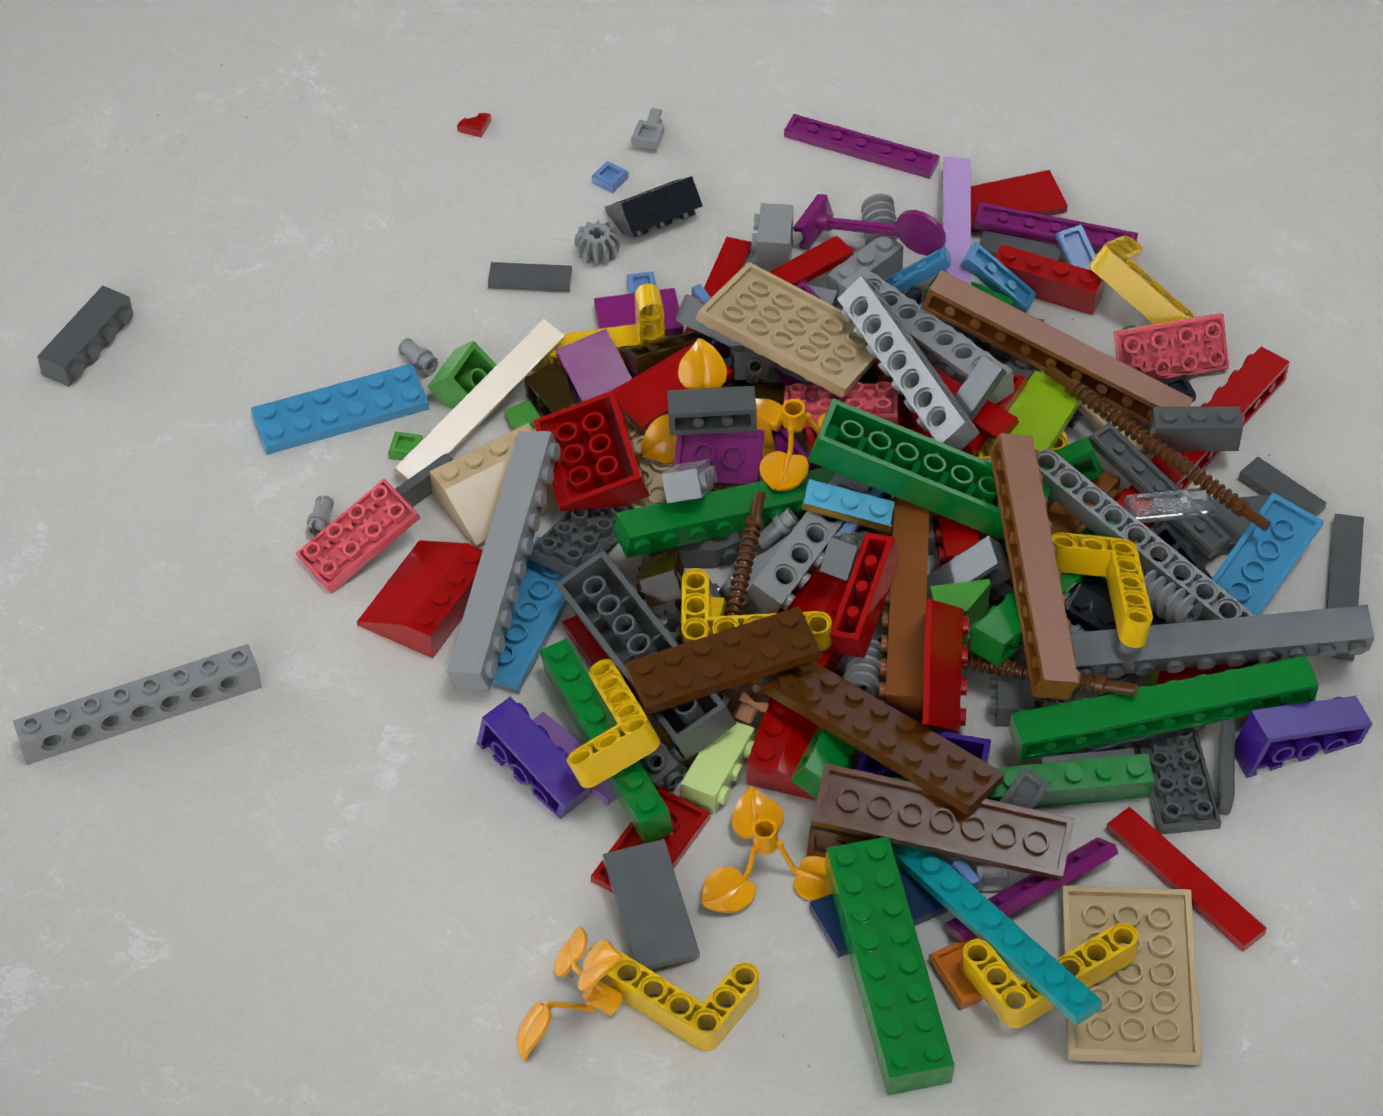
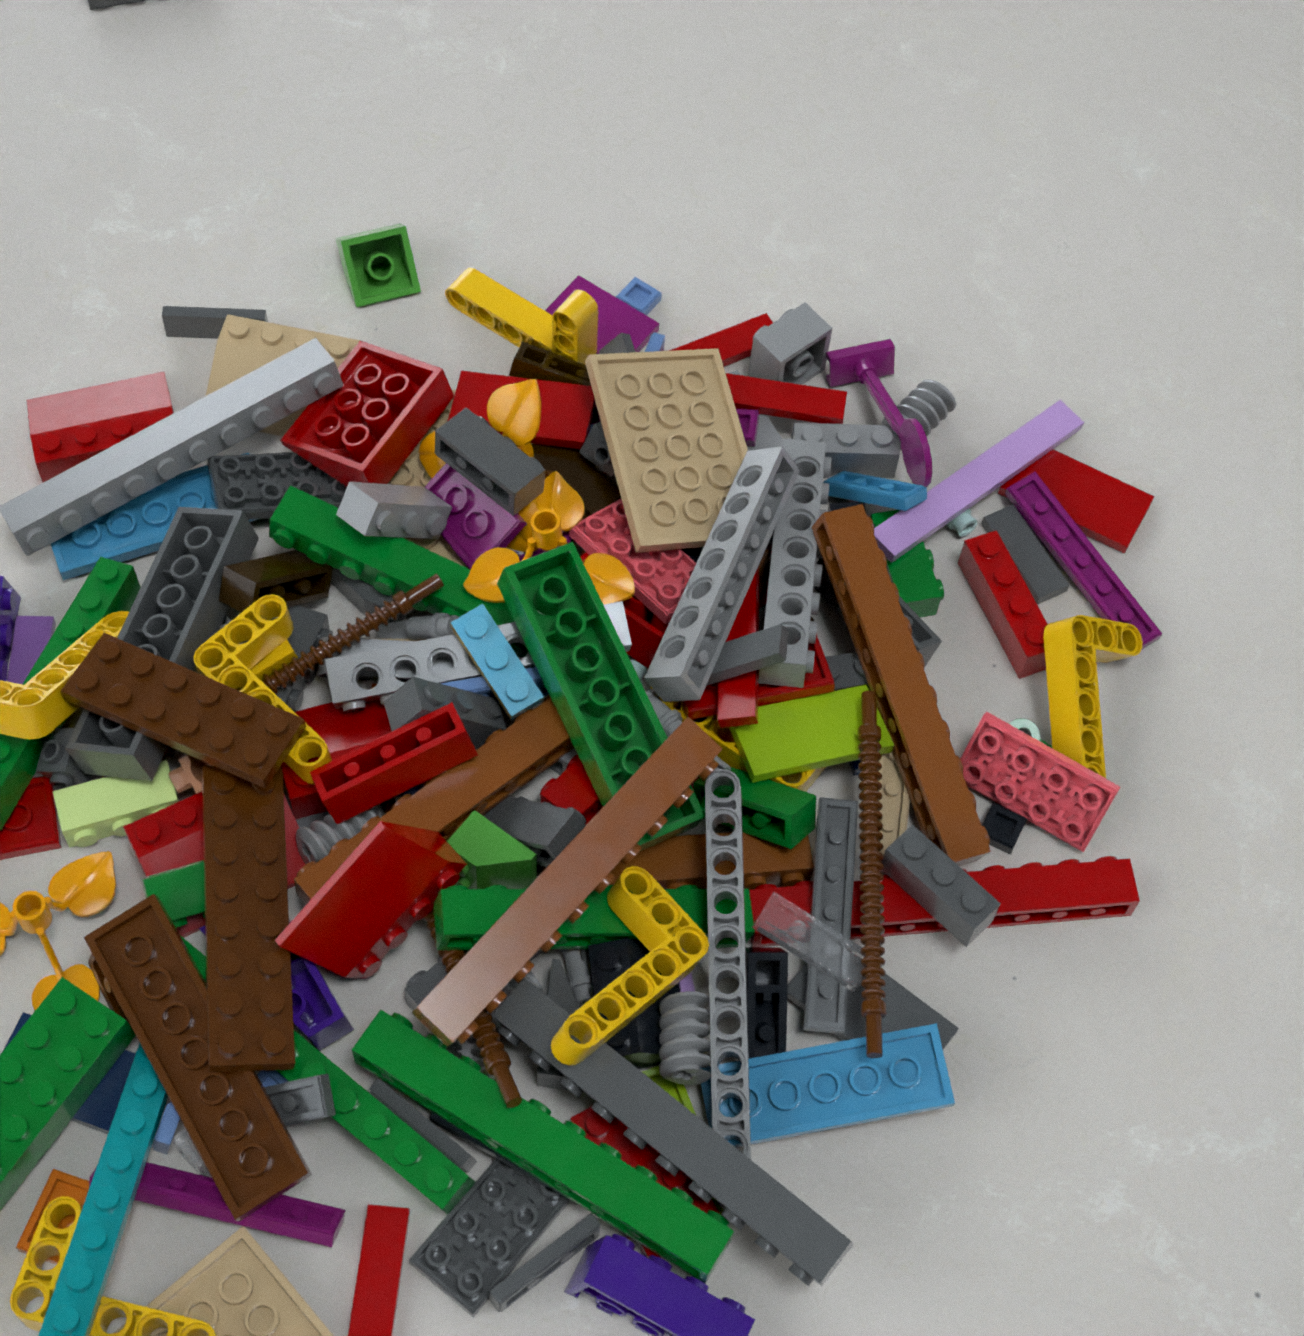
camera: 40 degrees right, 10 degrees up
dark azure plate [251,363,429,455] -> none
coral tile [295,478,421,594] -> none
light grey pin [306,495,334,538] -> none
bright green tile [388,431,423,461] -> none
tile [394,318,565,481] -> none
light grey pin [398,338,438,374] -> none
red tile [457,113,491,138] -> none
dark grey tile [488,262,572,292] -> none
bright green tile [504,400,540,430] -> none
dark brown slope [525,364,572,416] -> none
magenta tile [555,329,632,402] -> none
light grey gear [574,220,620,265] -> none
medium blue tile [592,161,629,193] -> none
black slope [605,176,703,238] -> none
light grey plate [631,108,664,150] -> none
magenta tile [784,114,940,179] -> none
dark azure tile [961,242,1037,313] -> none
medium blue tile [1056,224,1096,271] -> none
dark grey tile [1239,457,1327,517] -> none
dark grey tile [1327,513,1364,661] -> none

